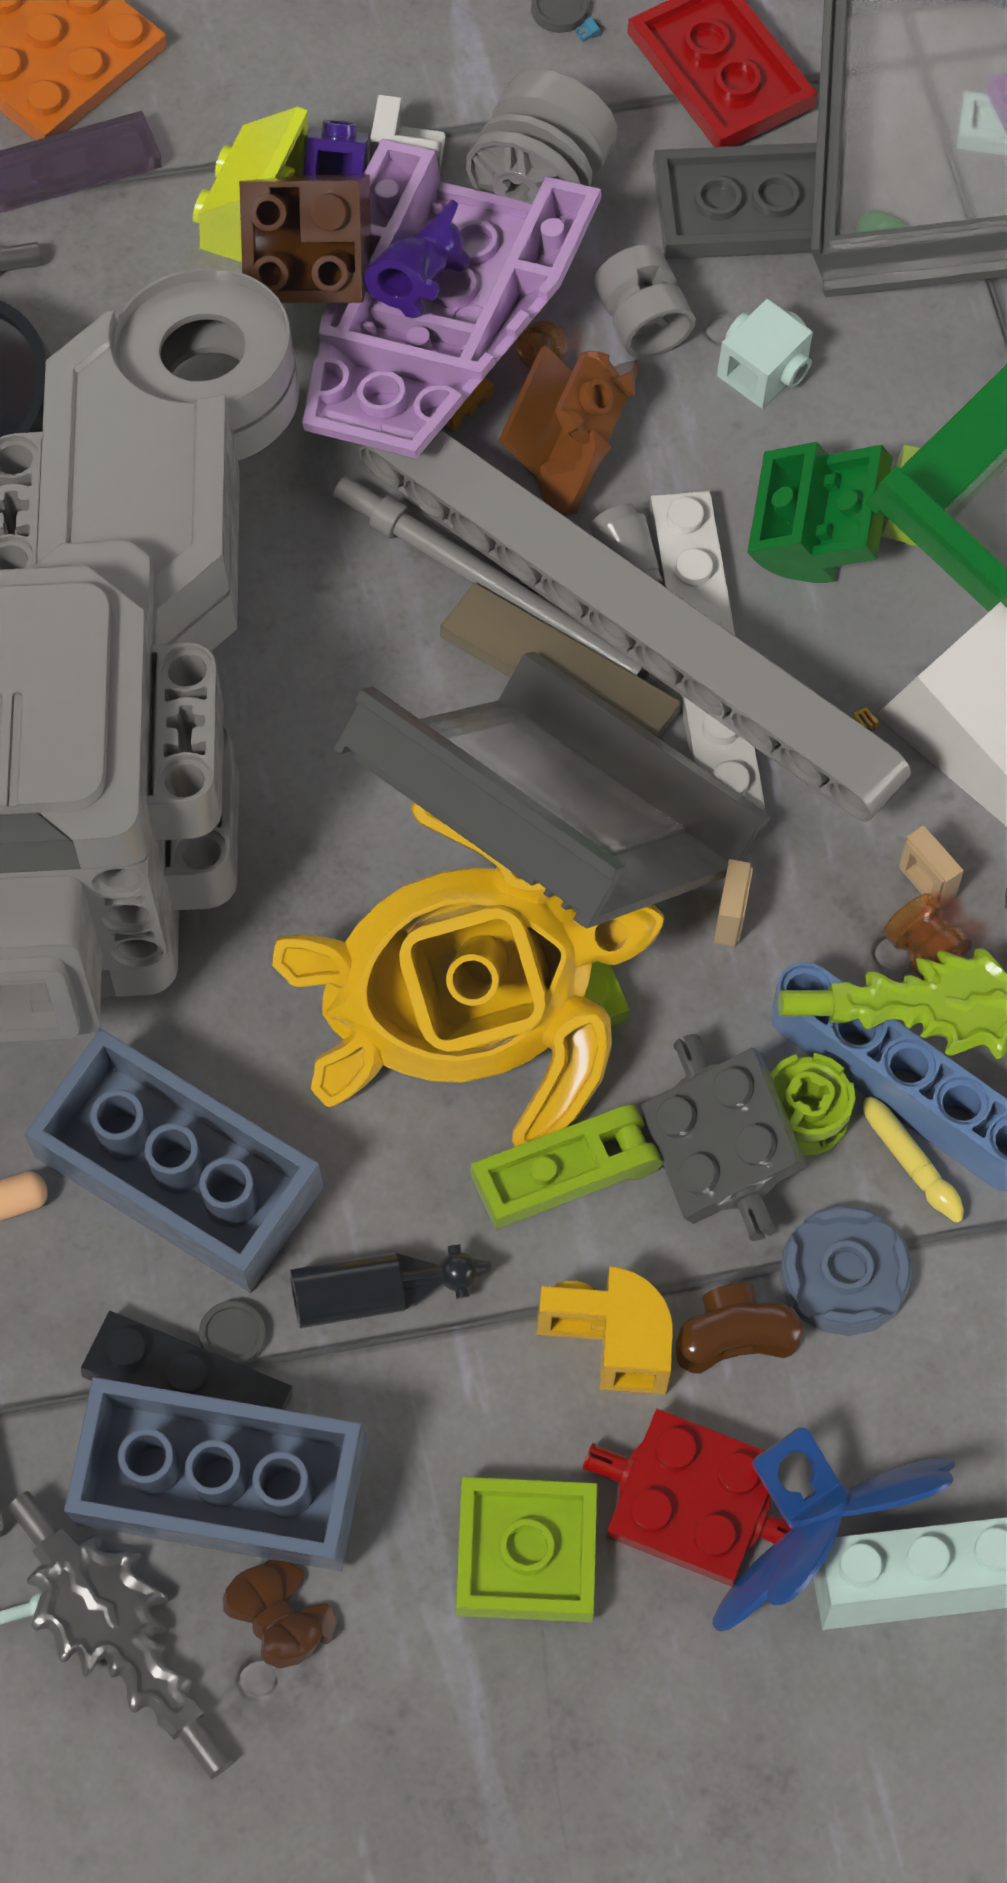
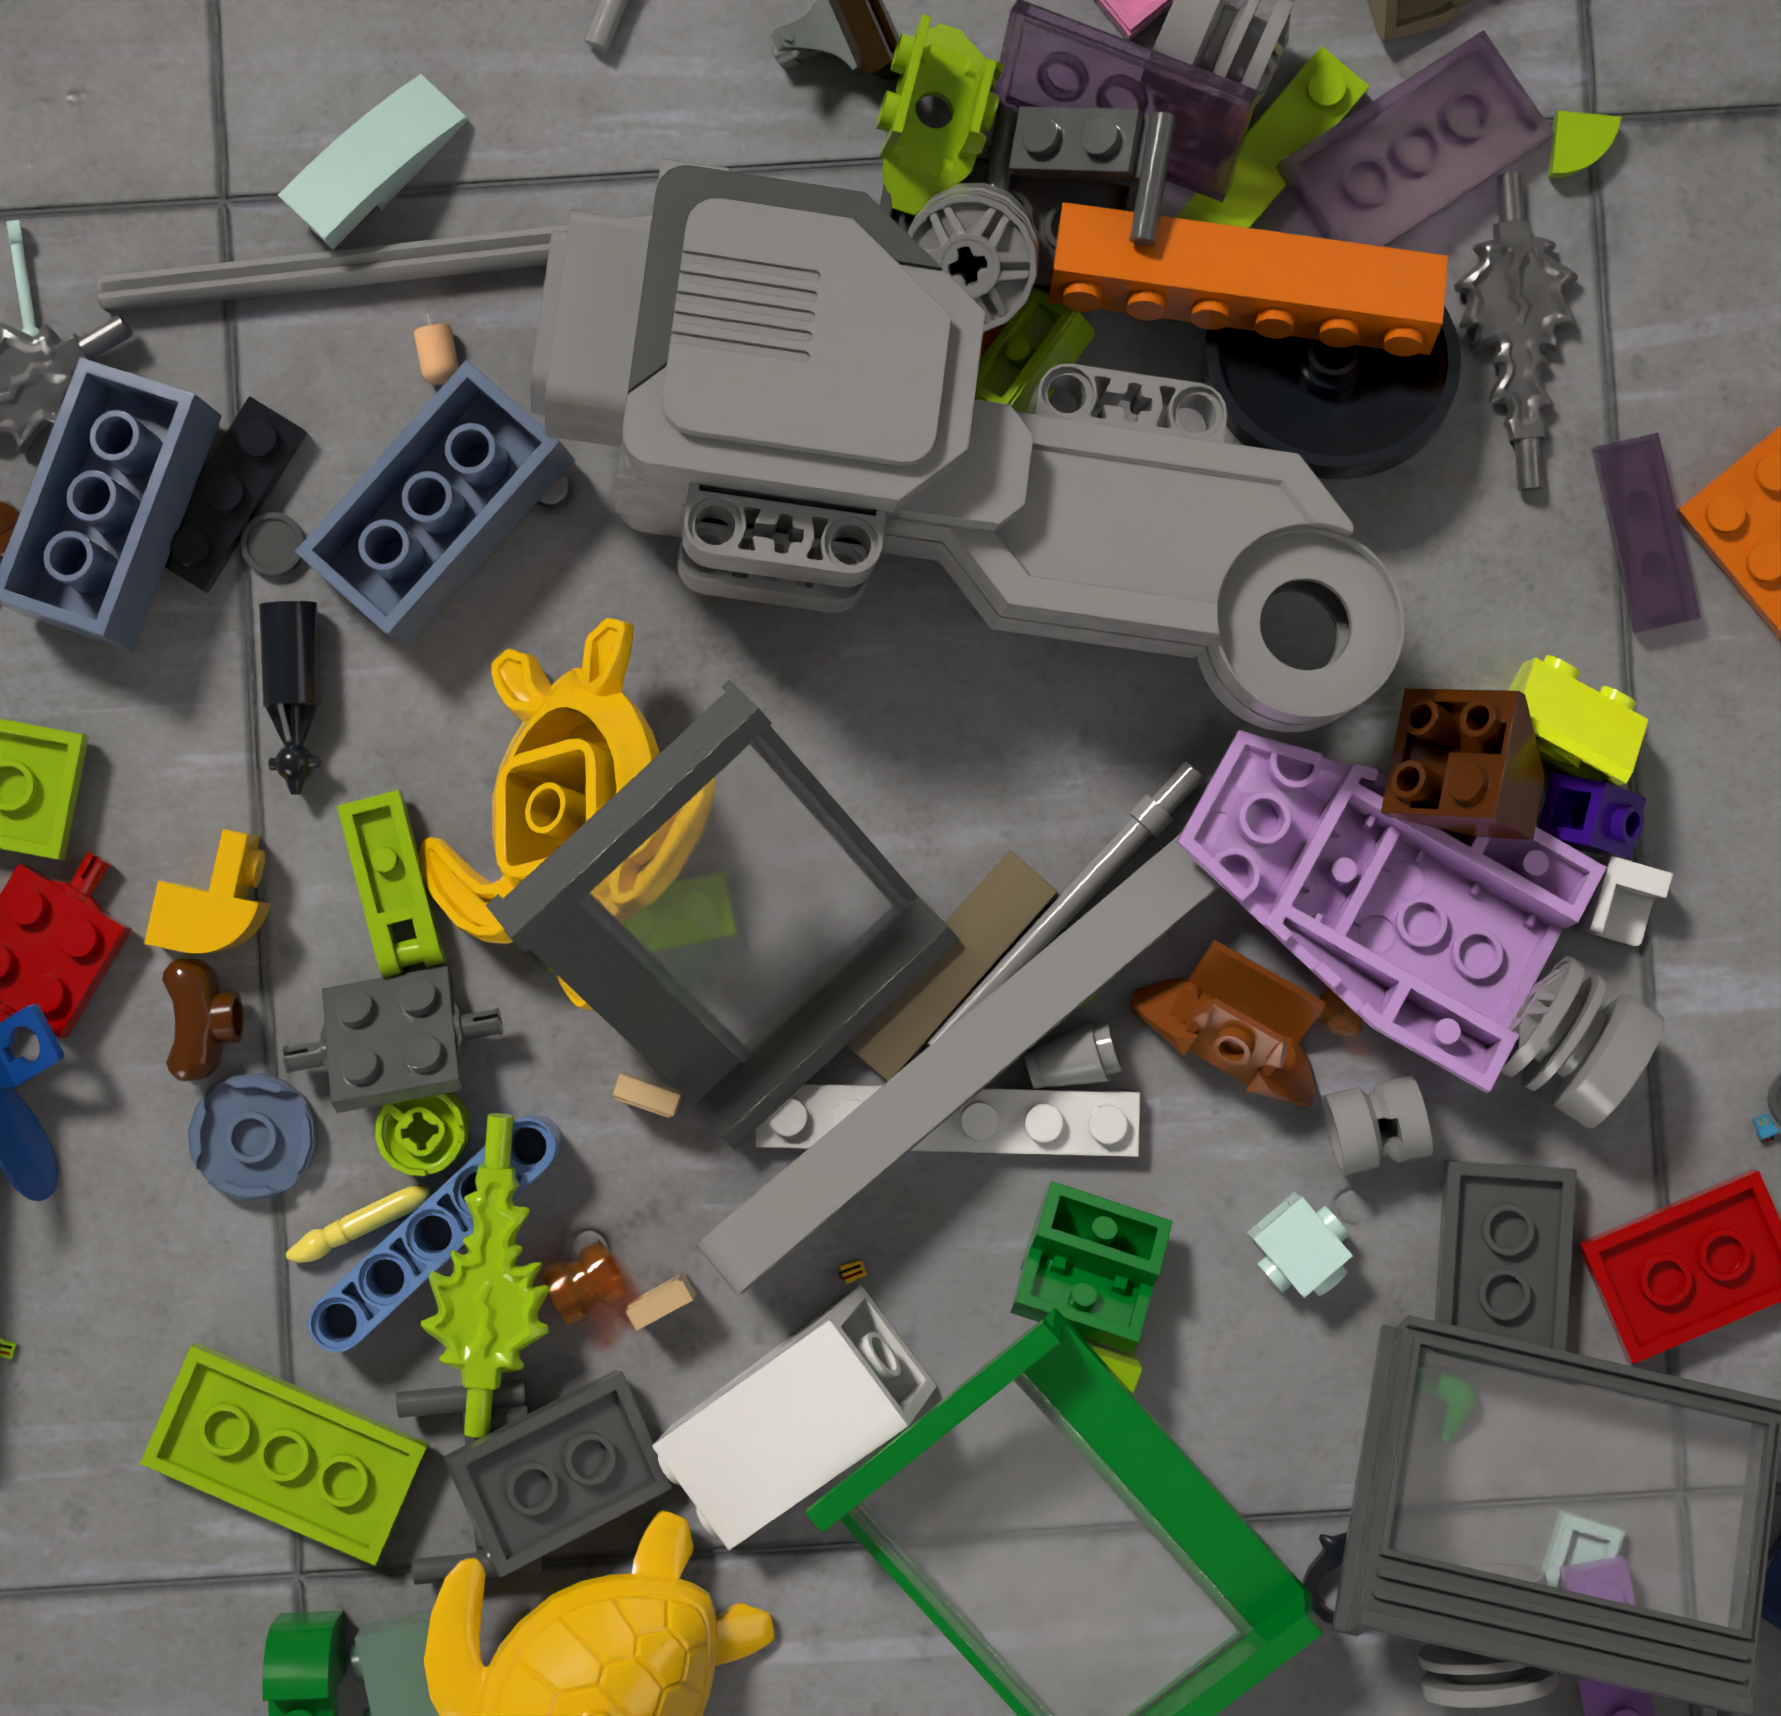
camera: 105 degrees right, 25 degrees up
dark purple animal [363,199,471,318] -> none

